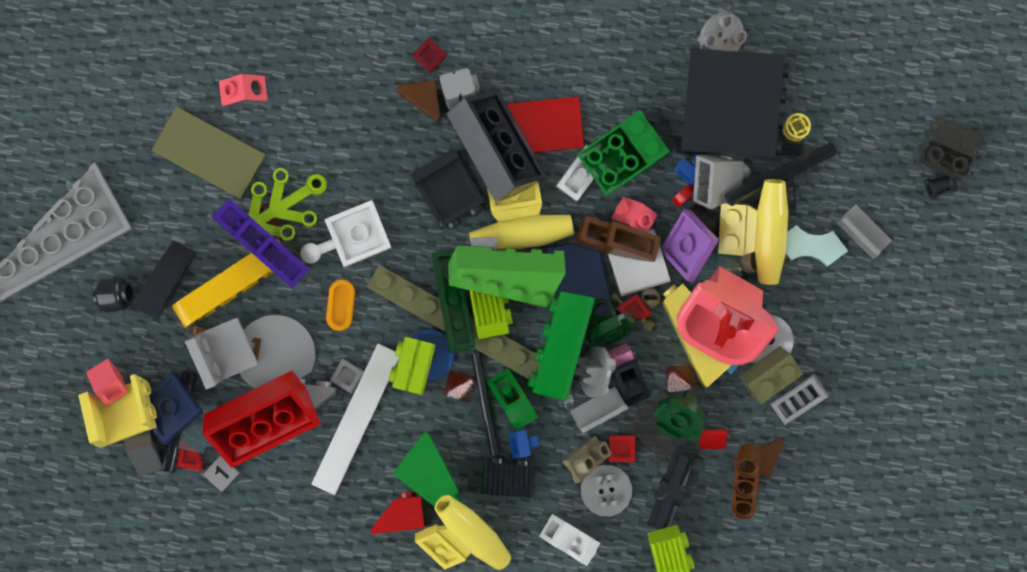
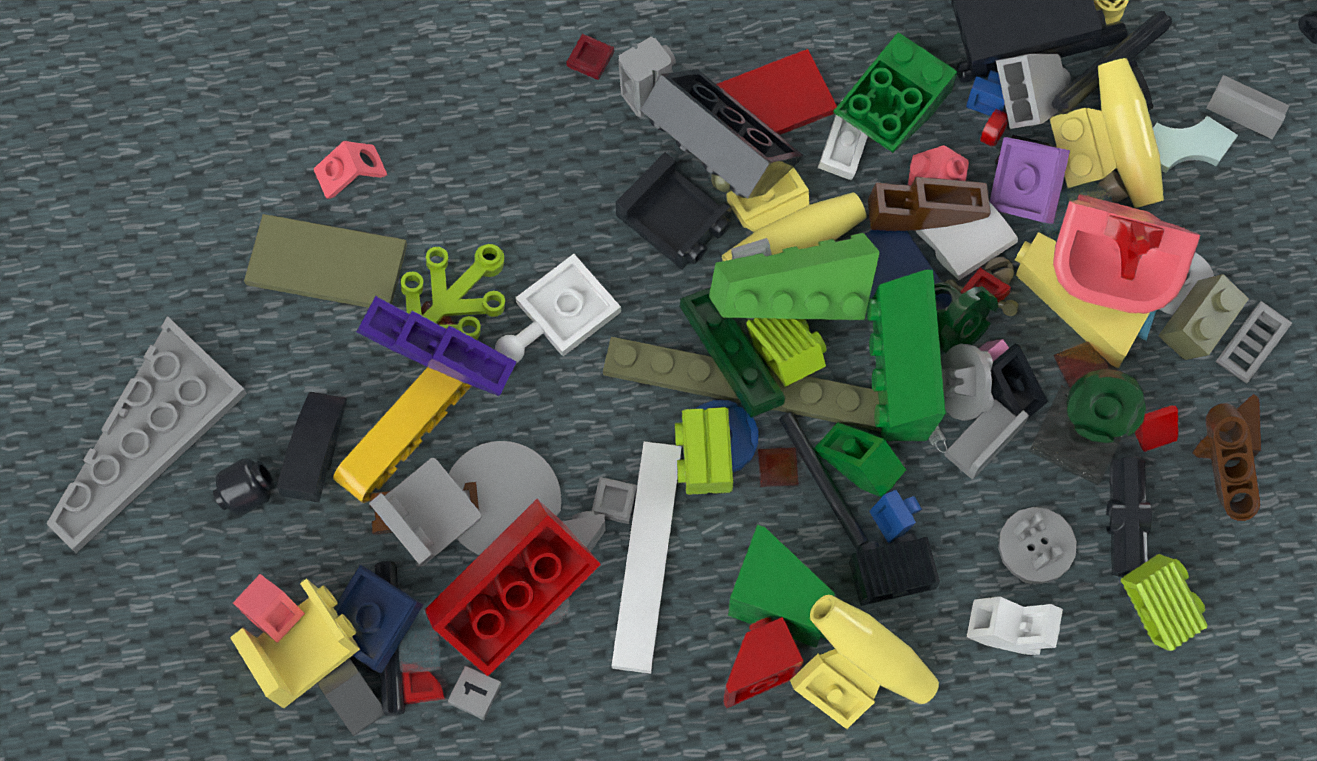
camera: 20 degrees left, 15 degrees down
light orange tile [326,280,355,331] -> none
reddish brown slope [396,80,441,123] -> none
dark tan hips [562,436,611,483] -> none
red plate [609,436,635,462] -> none

